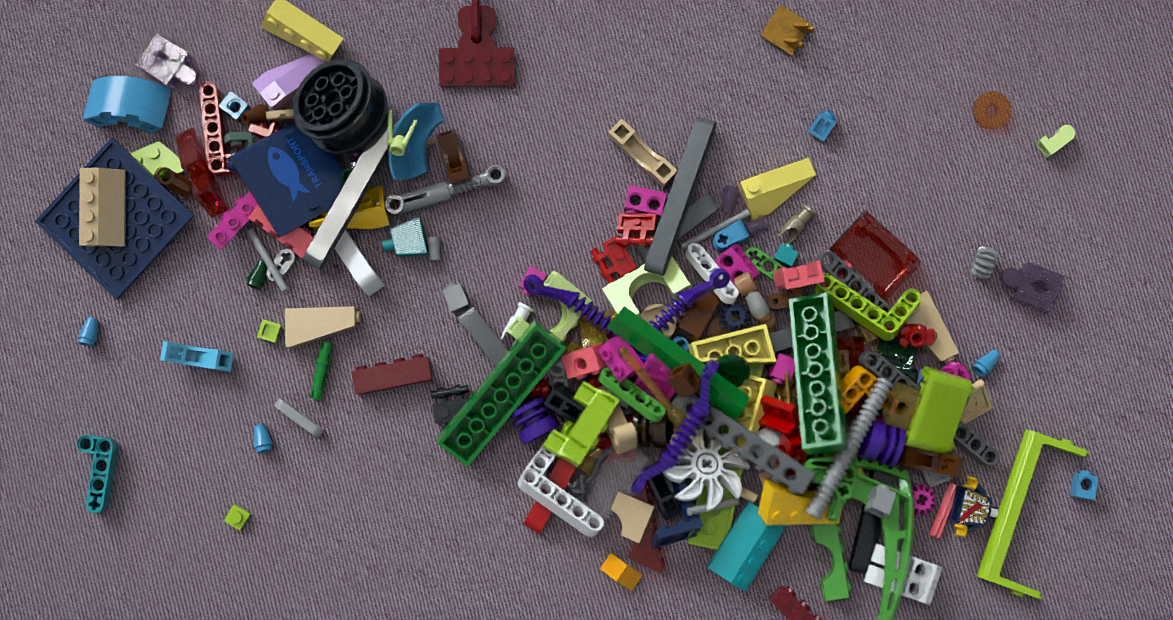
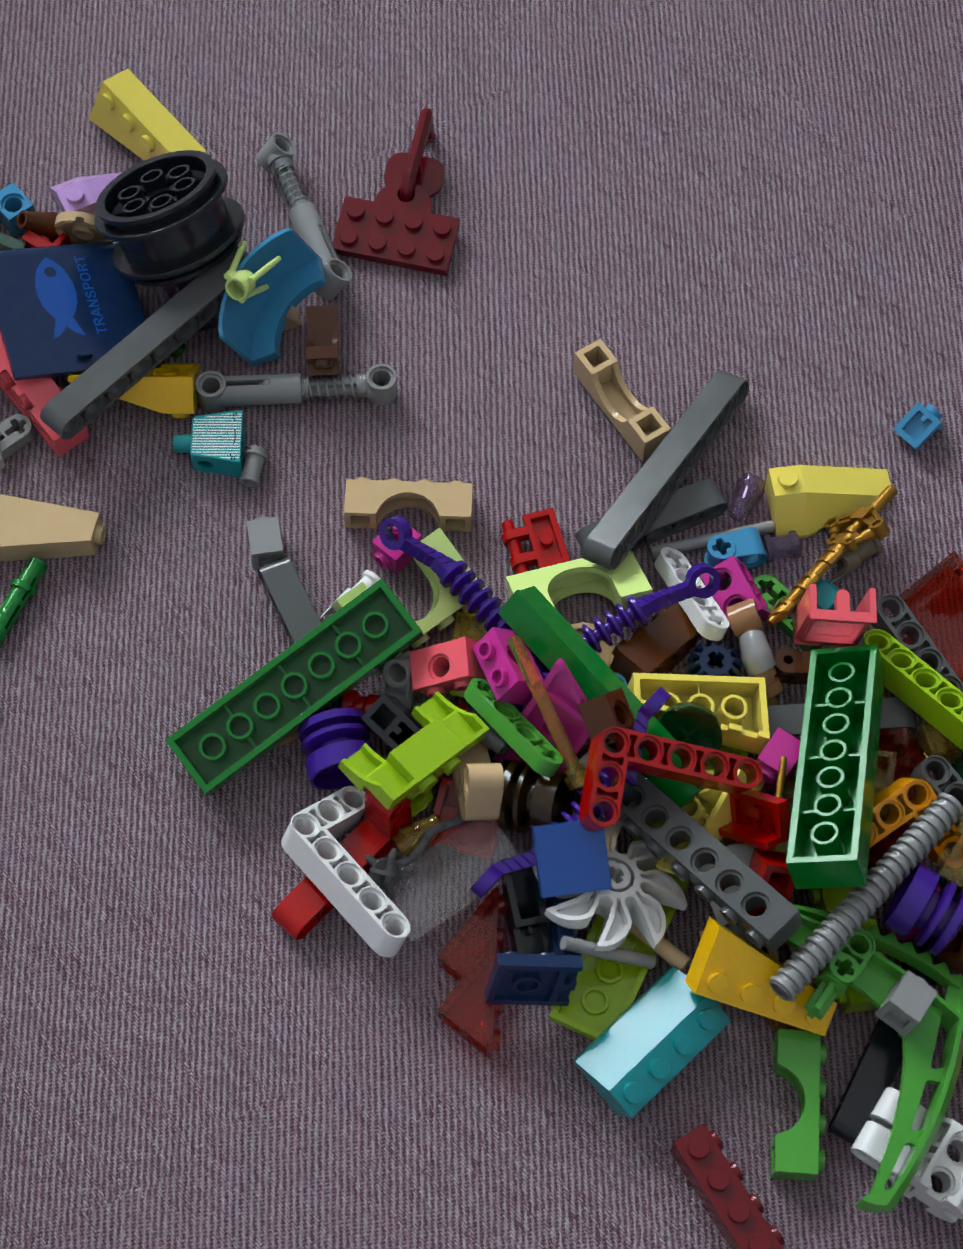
camera: 10 degrees right, 20 degrees down
white beam [335,230,385,296] -> none
dark red brick [351,354,433,395] -> none
black plate [430,384,469,424] -> none
light orange slope [600,553,643,591] -> none
tan tile [611,491,654,543] -> none
red plate [615,213,658,247] -> none
dark pink brick [624,185,667,218] -> none
pearl gold plate [760,4,815,56] -> none
none -> light grey piece [256,132,352,300]
none -> tan arch [344,477,473,532]
none -> blue tile [531,817,612,898]
none -> red beam [579,727,763,832]
none -> pearl gold bar [766,485,898,627]

